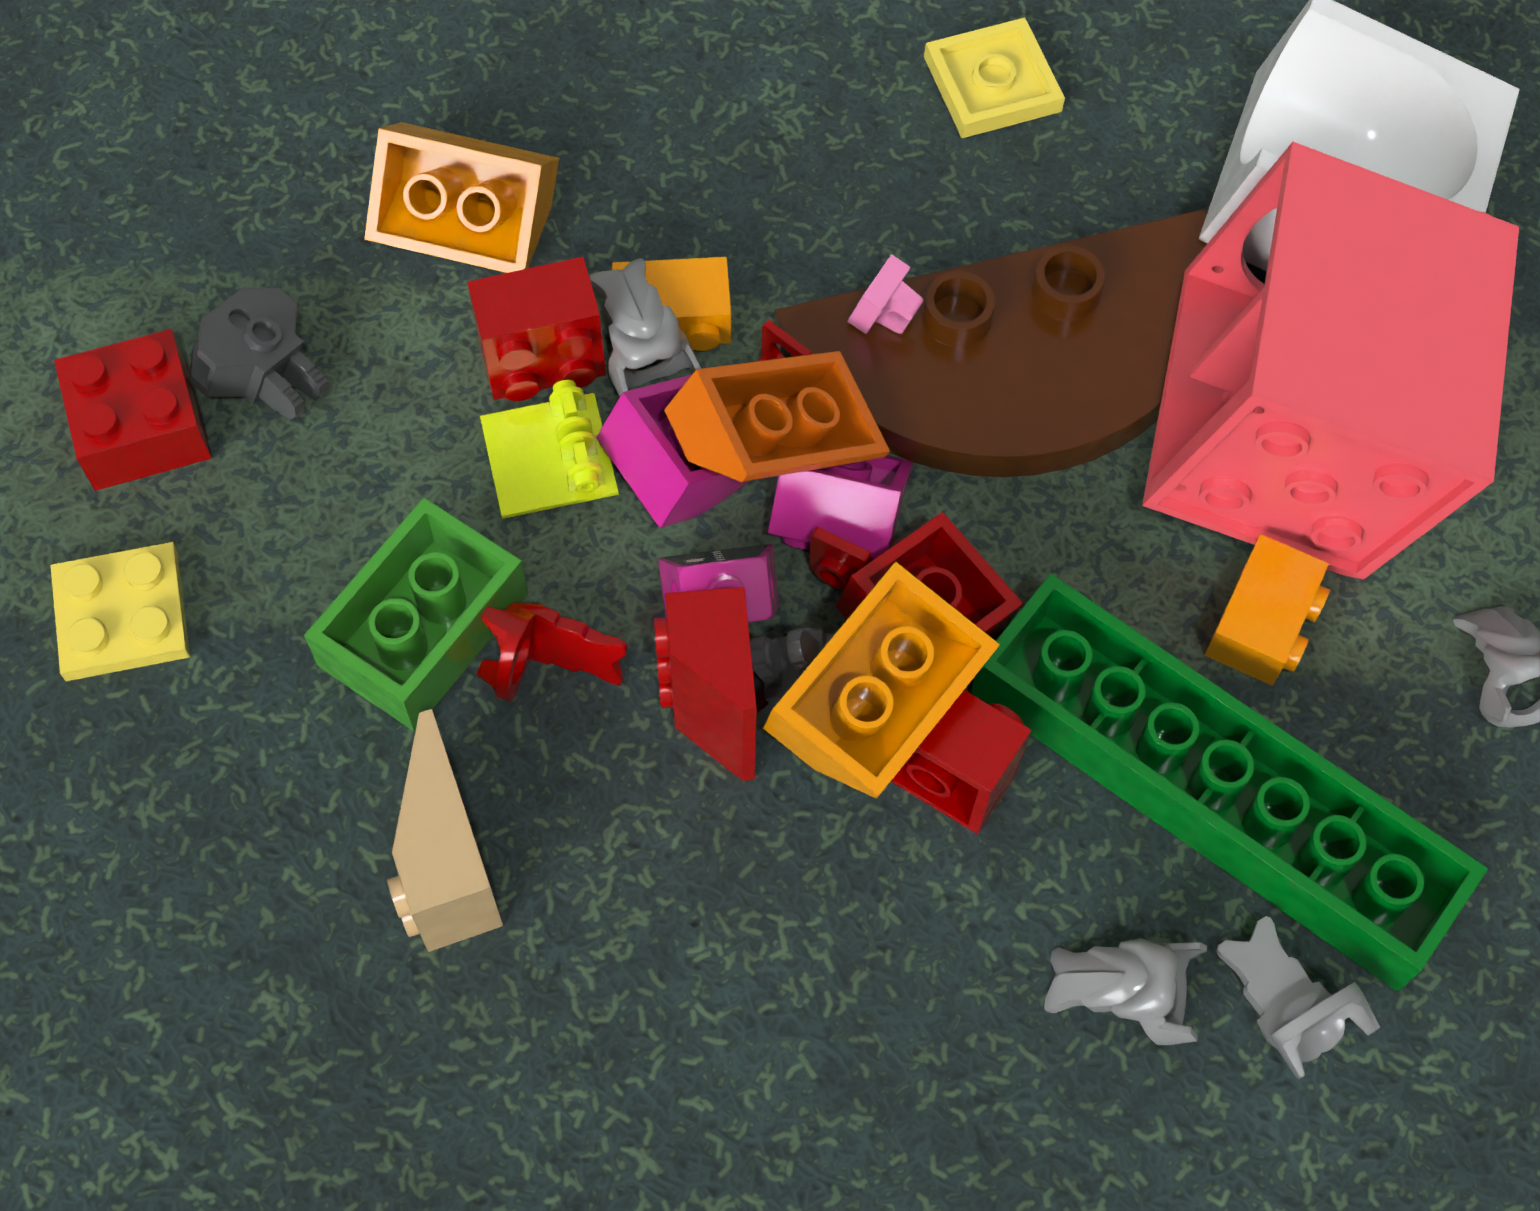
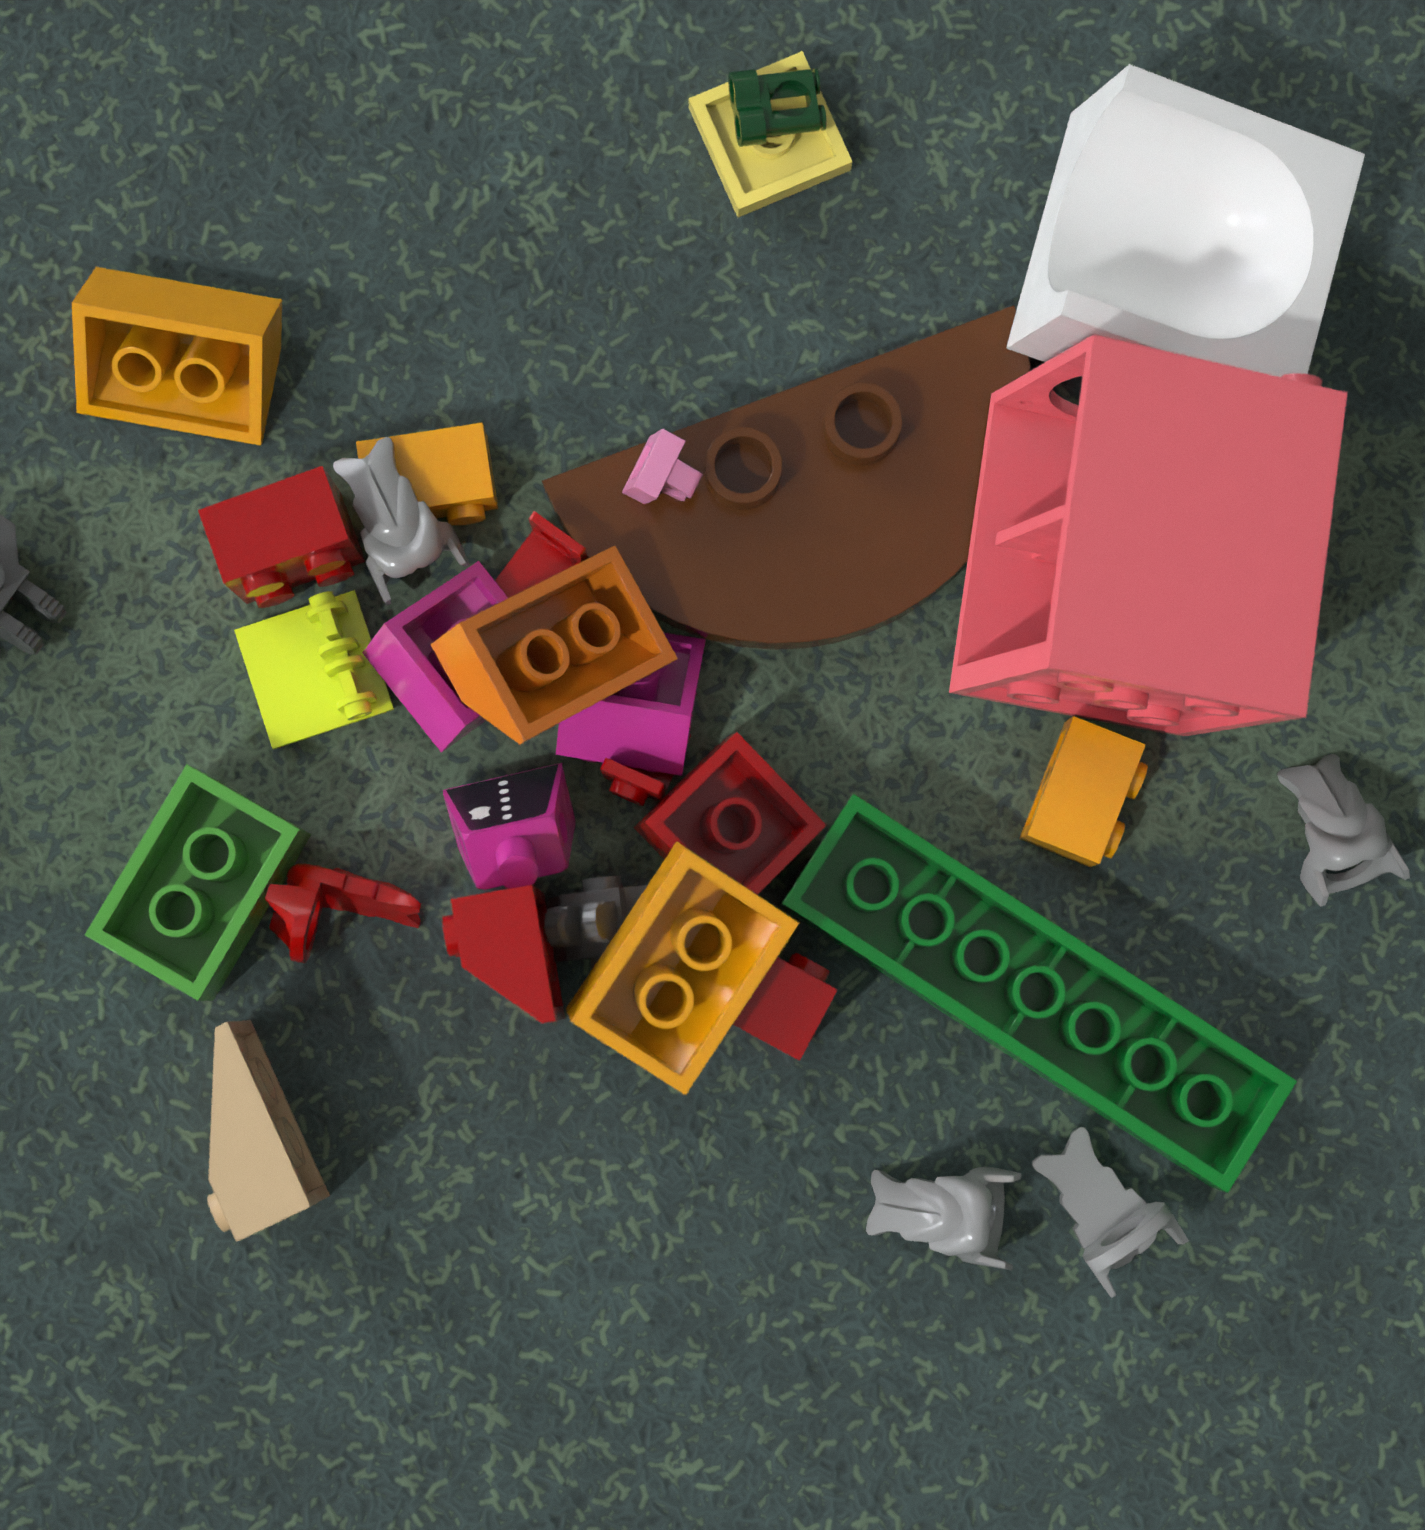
camera: 10 degrees left, 20 degrees up
none -> dark green piece [728,68,827,147]

